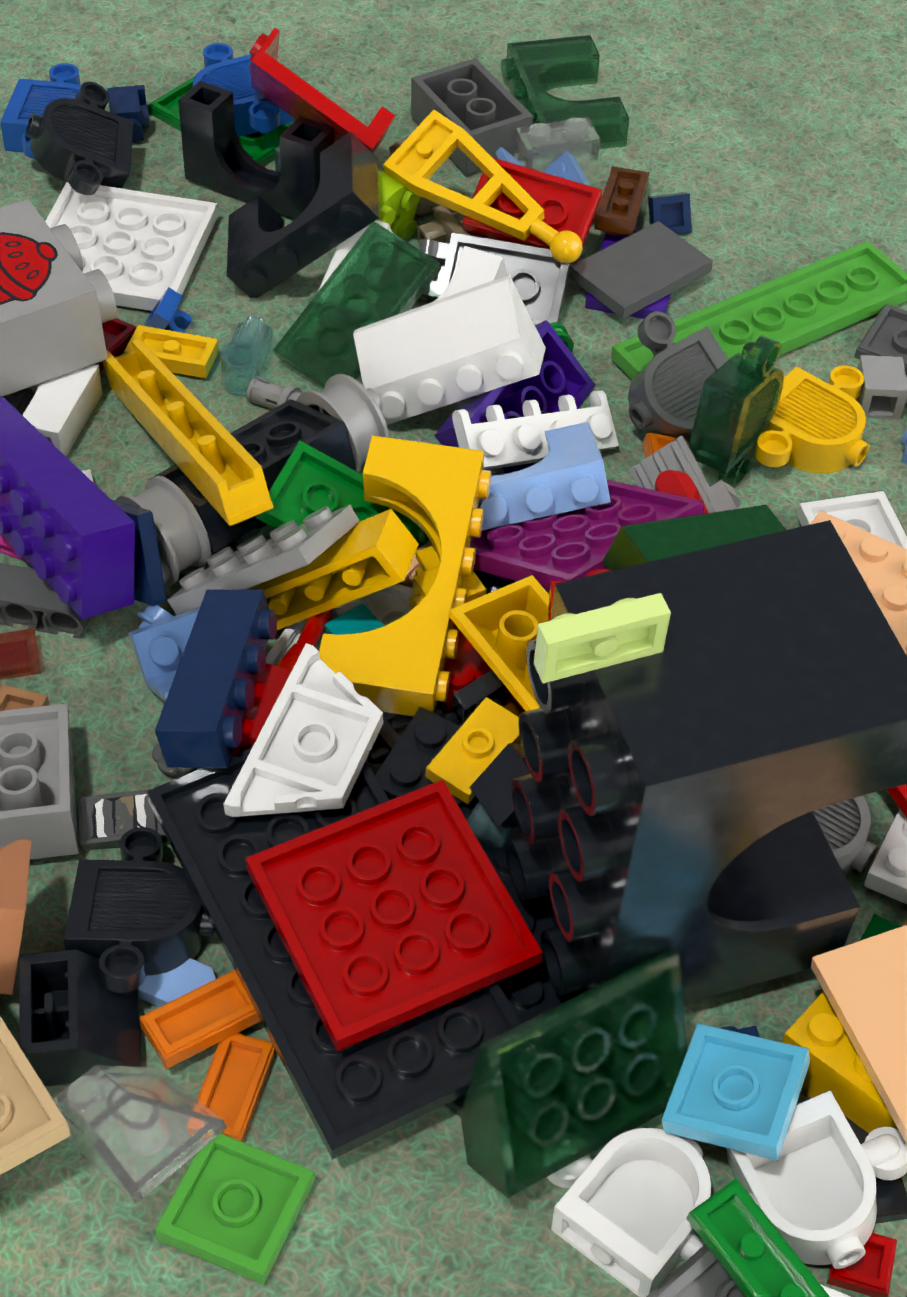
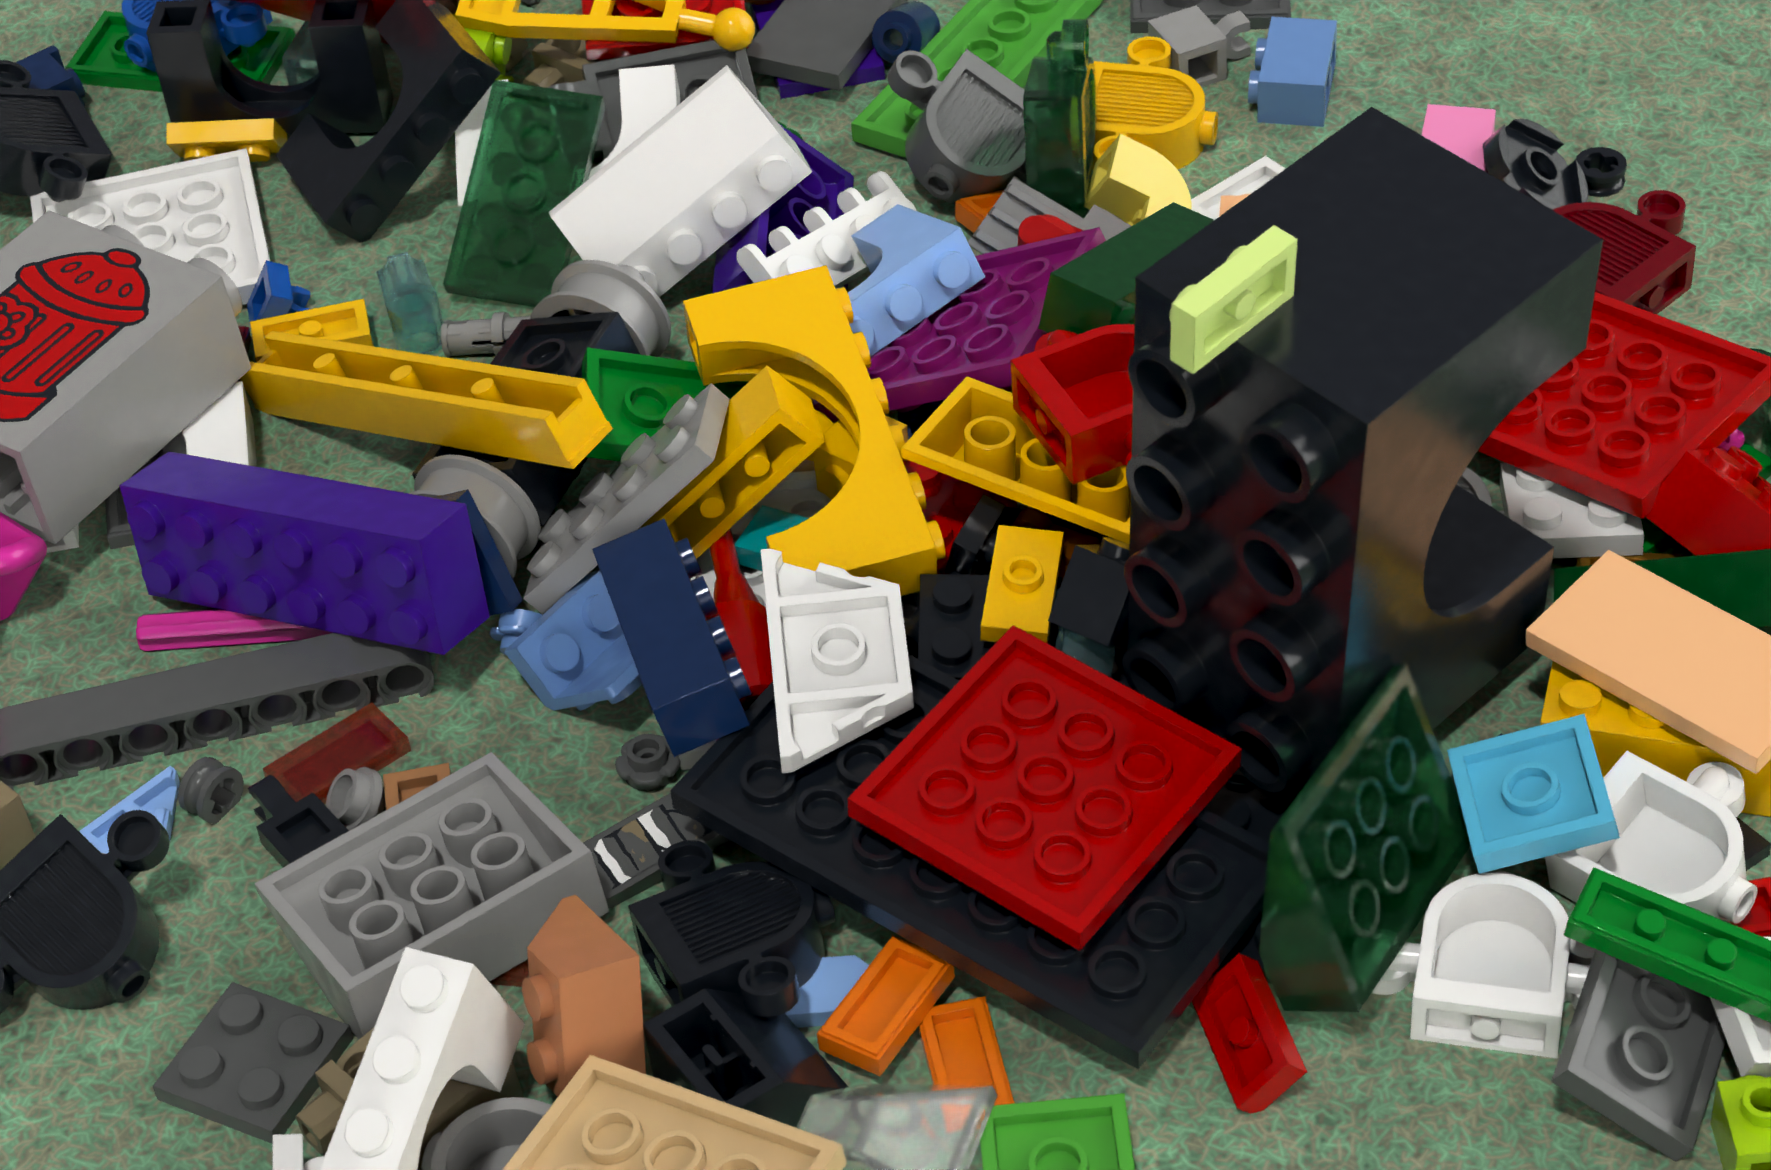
camera: 20 degrees left, 5 degrees down
none -> yellow plate [166,118,287,162]
none -> dark blue brick [872,1,940,63]
none -> light yellow brick [1084,134,1191,226]
none -> red plate [1192,953,1307,1114]

